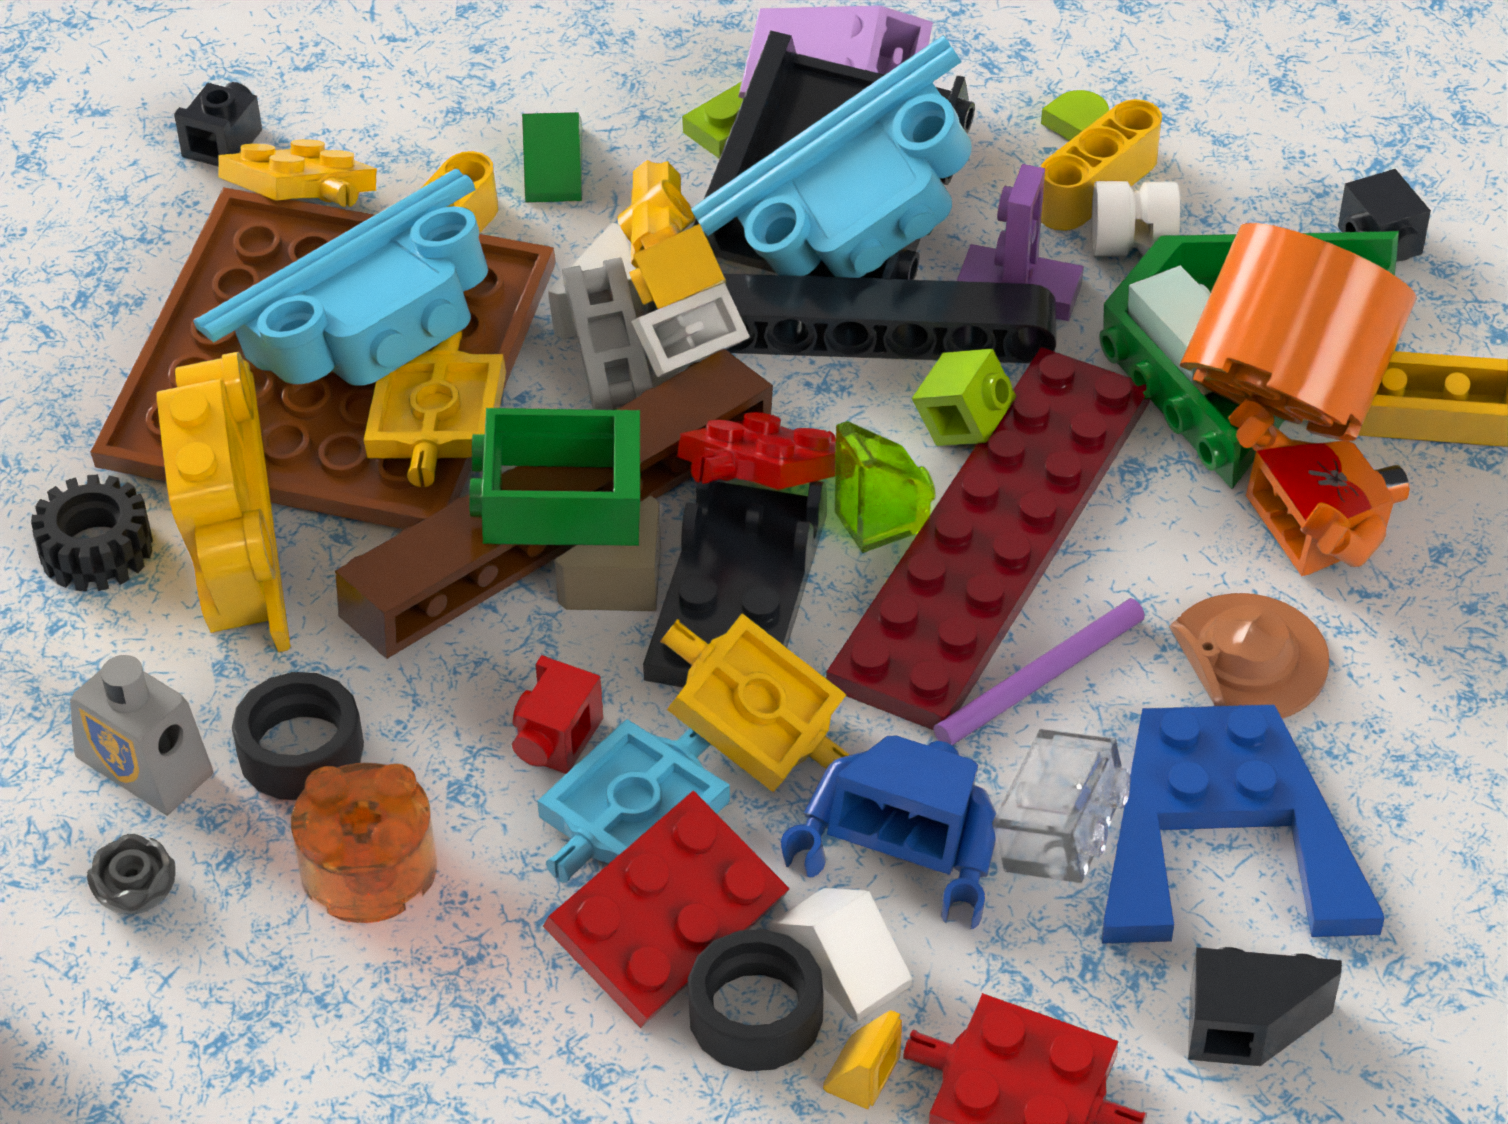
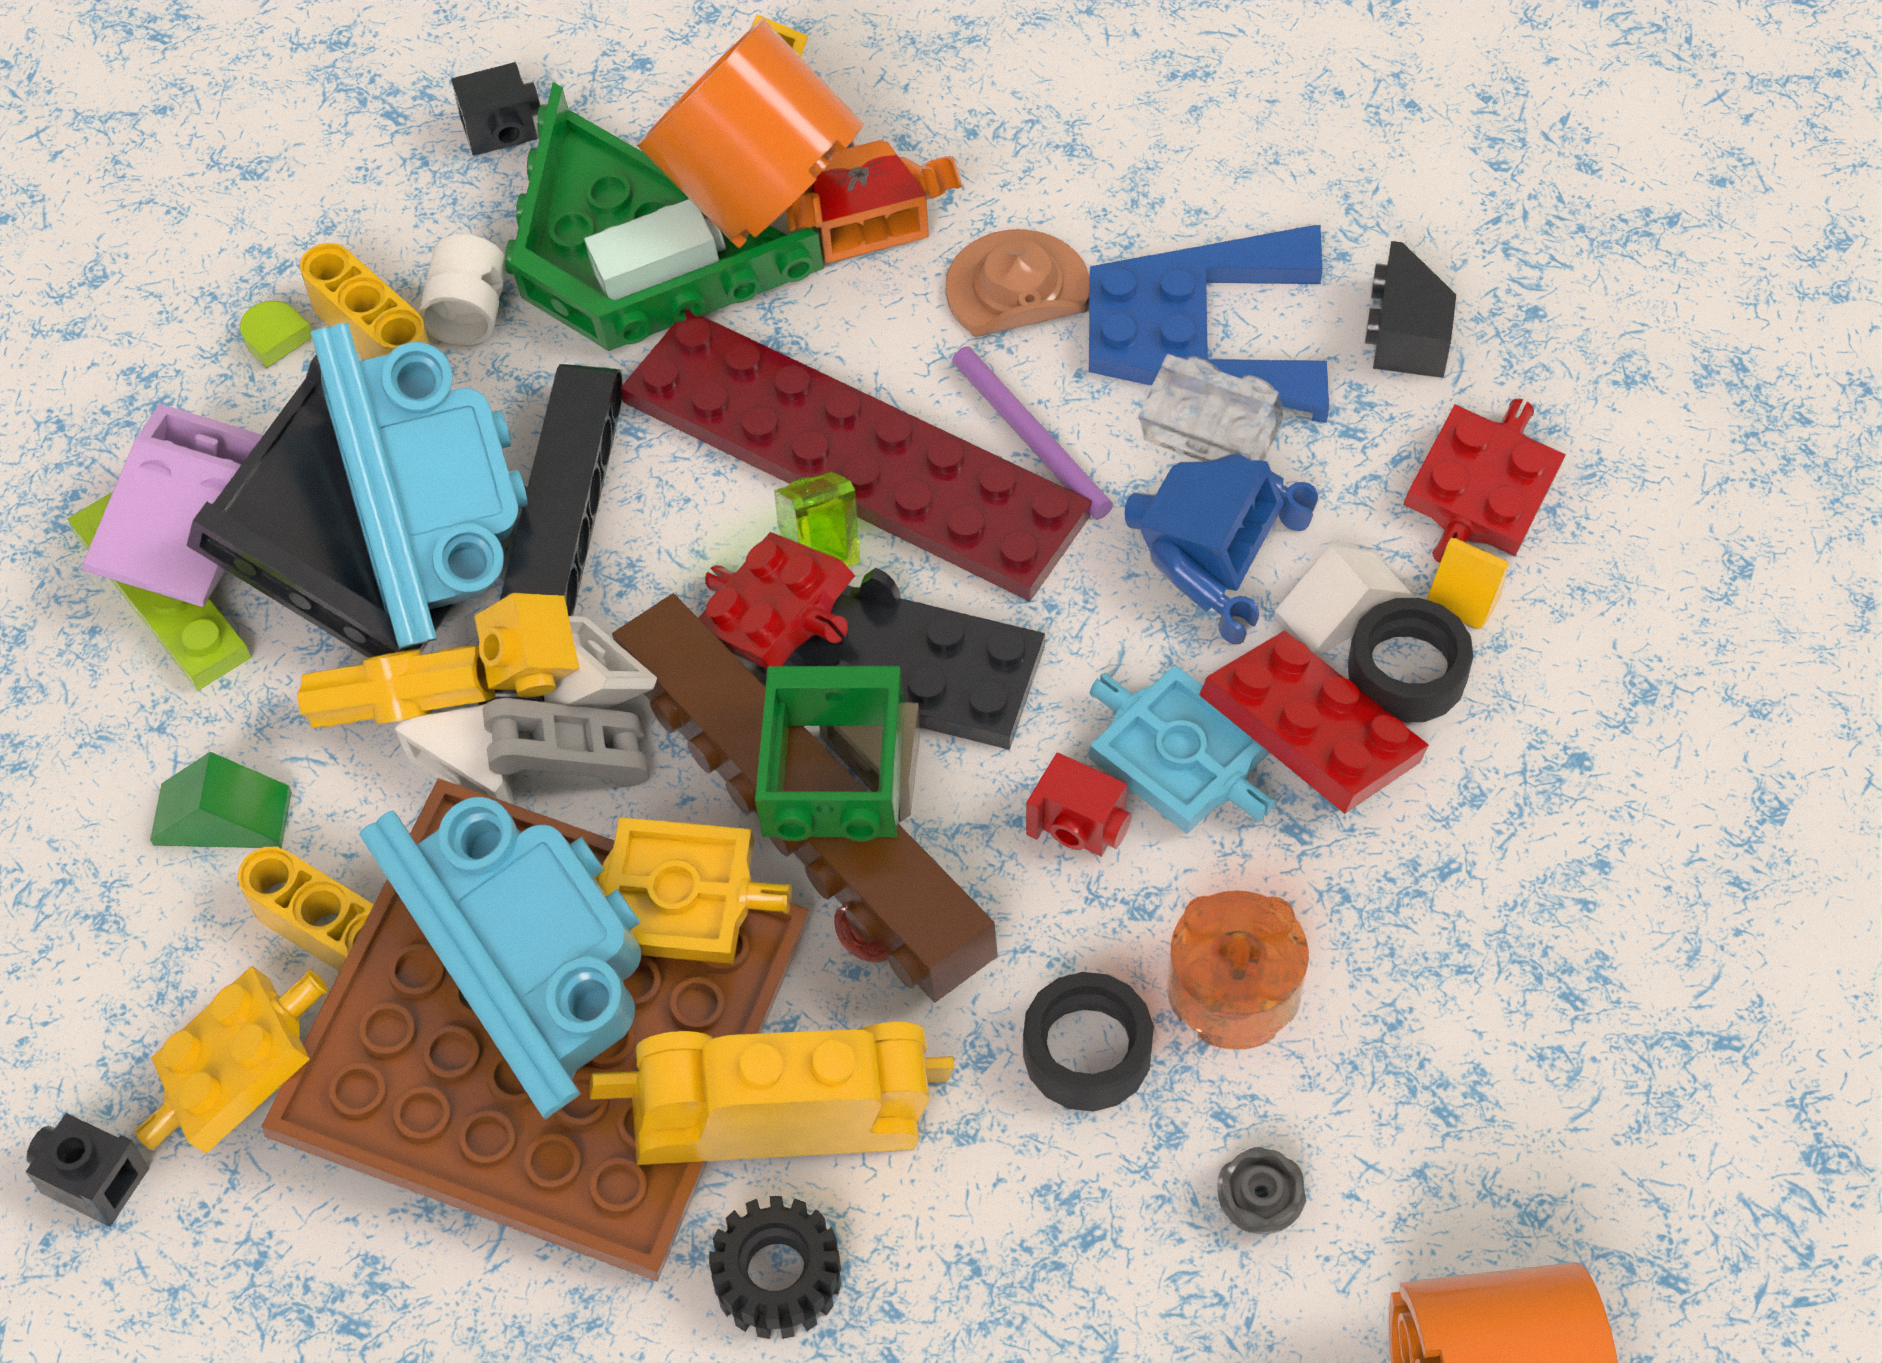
camera: 85 degrees left, 10 degrees up
light grey torso [70,655,214,816] -> none
yellow plate [660,614,850,792] -> none
lime brick [911,349,1017,446] -> none
medium lavender bracket [957,164,1084,321] -> none

